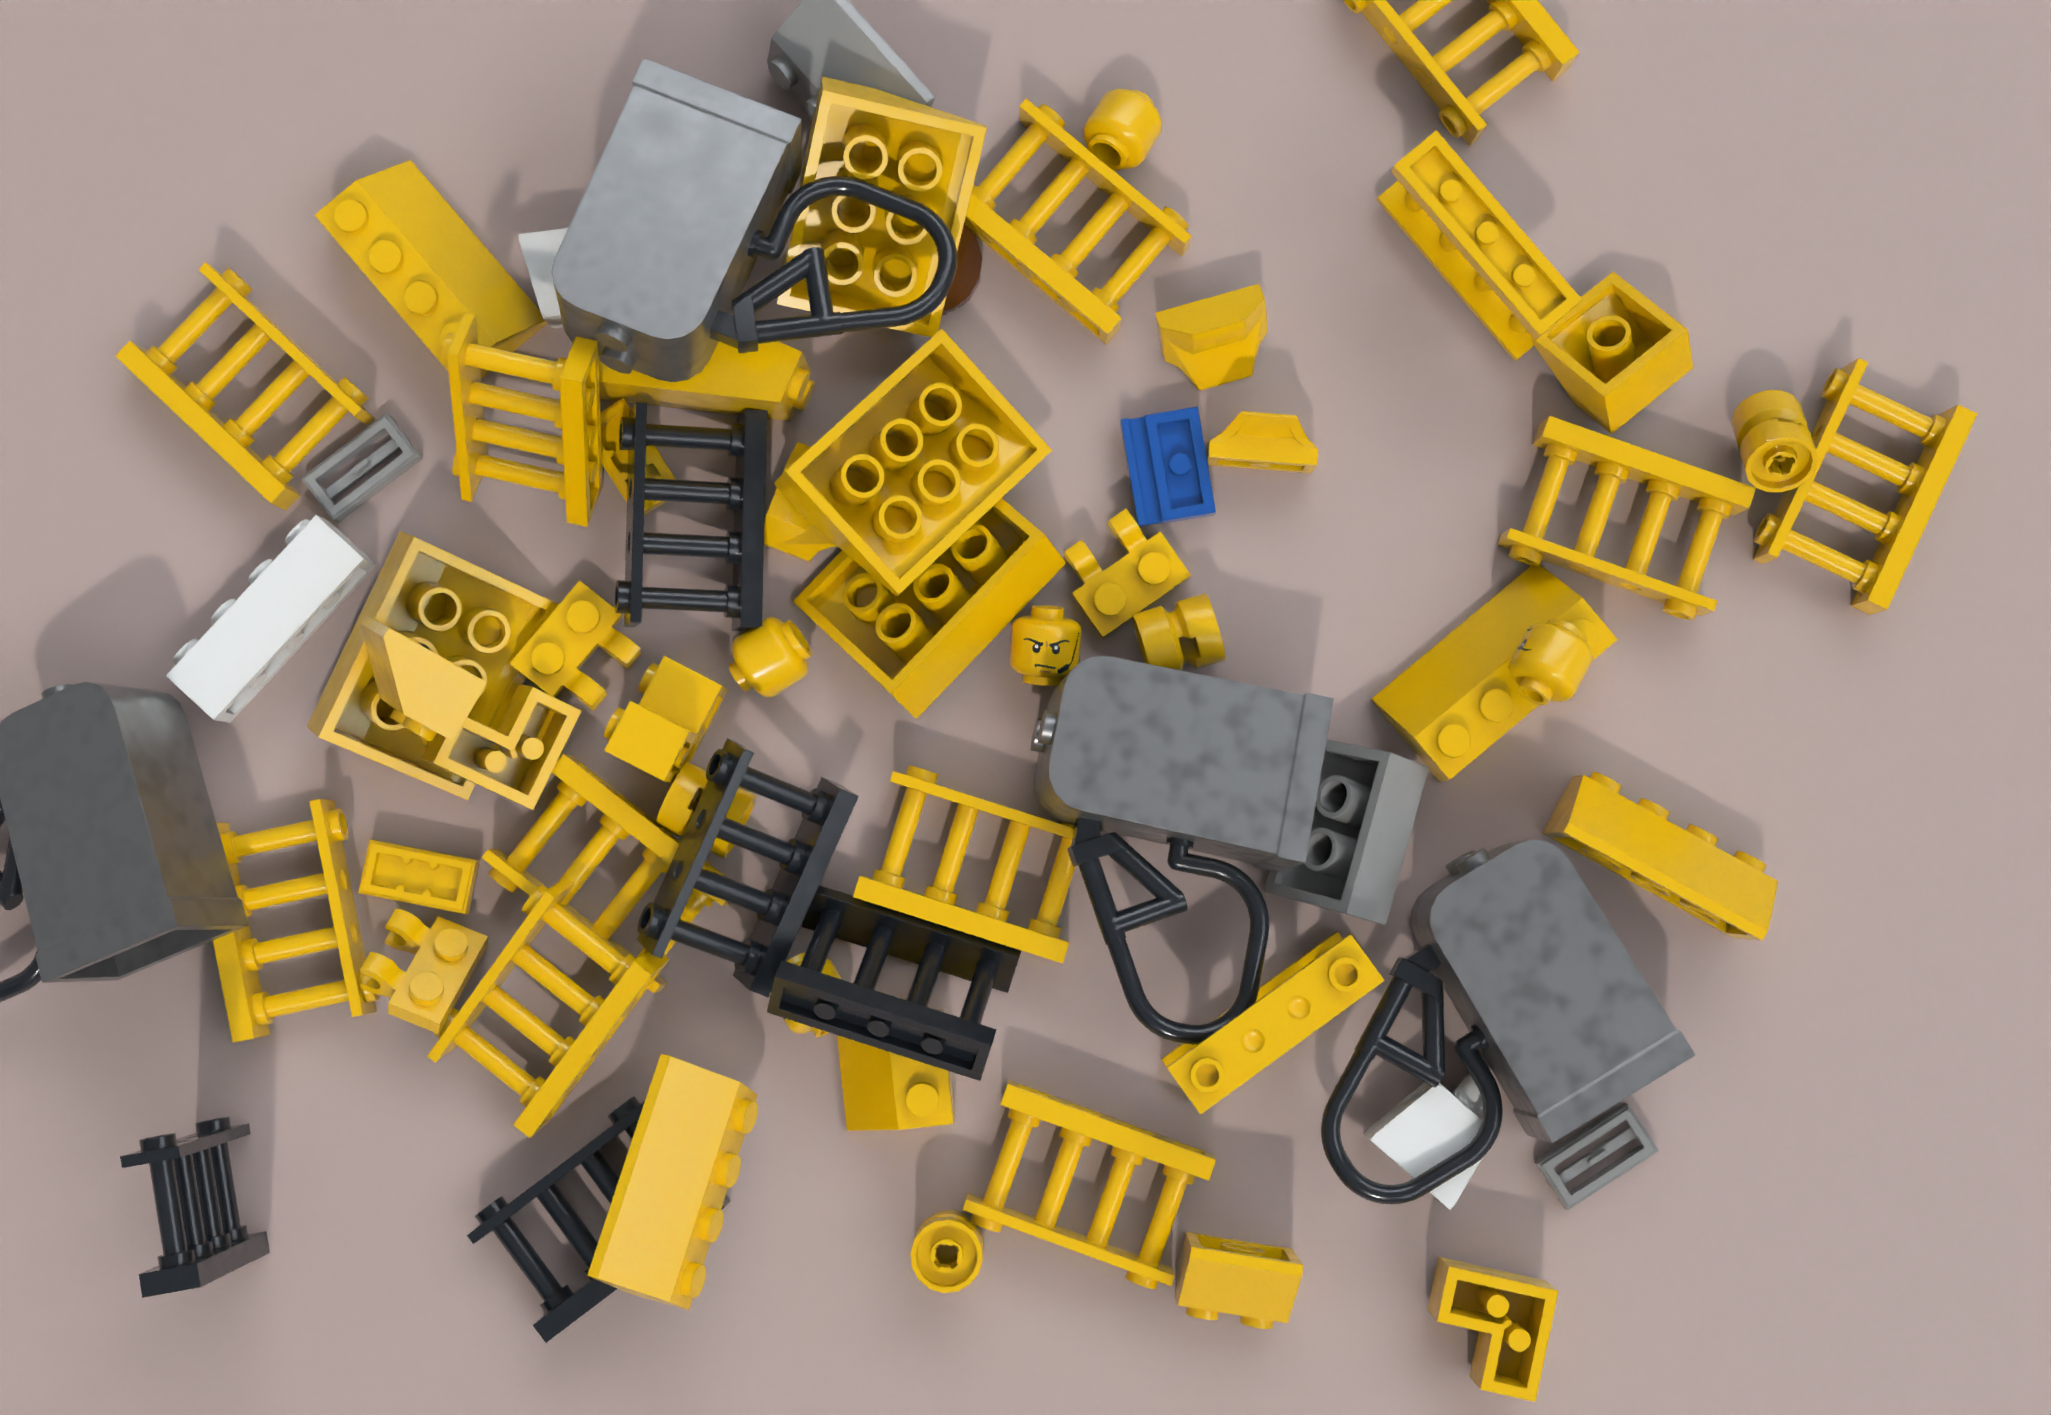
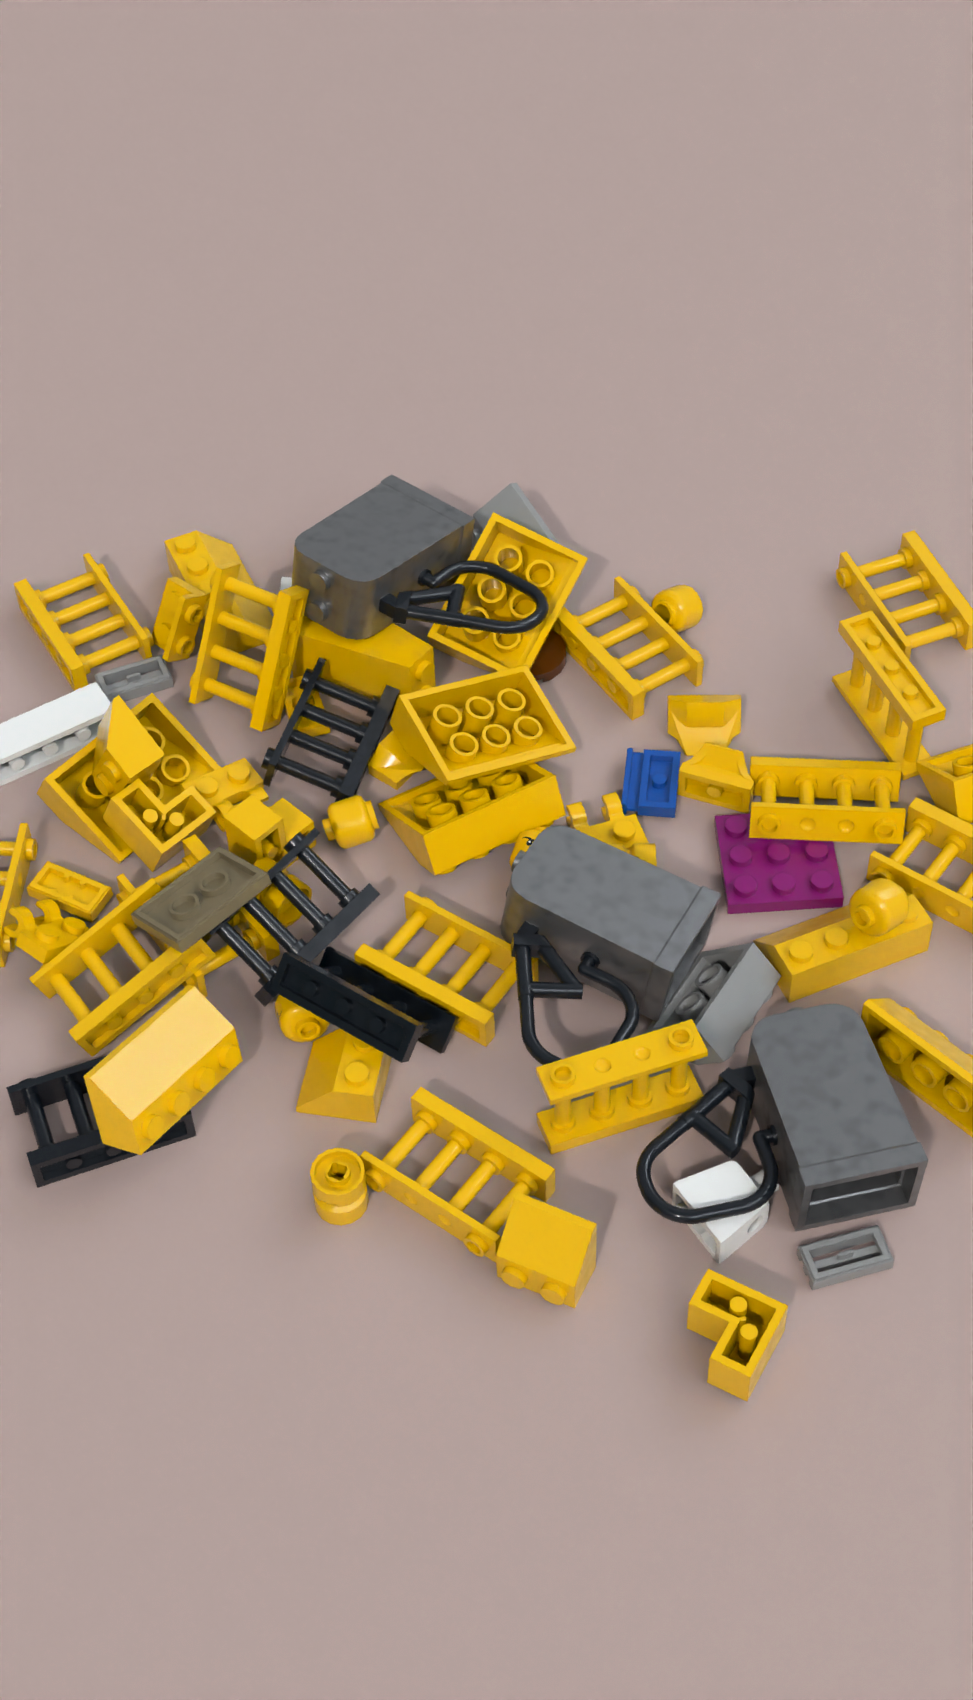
camera: 15 degrees right, 35 degrees down
none -> dark tan tile [131,846,272,953]
none -> yellow bracket [152,577,208,662]
none -> magenta plate [714,813,844,914]
none -> yellow fence [749,756,906,844]

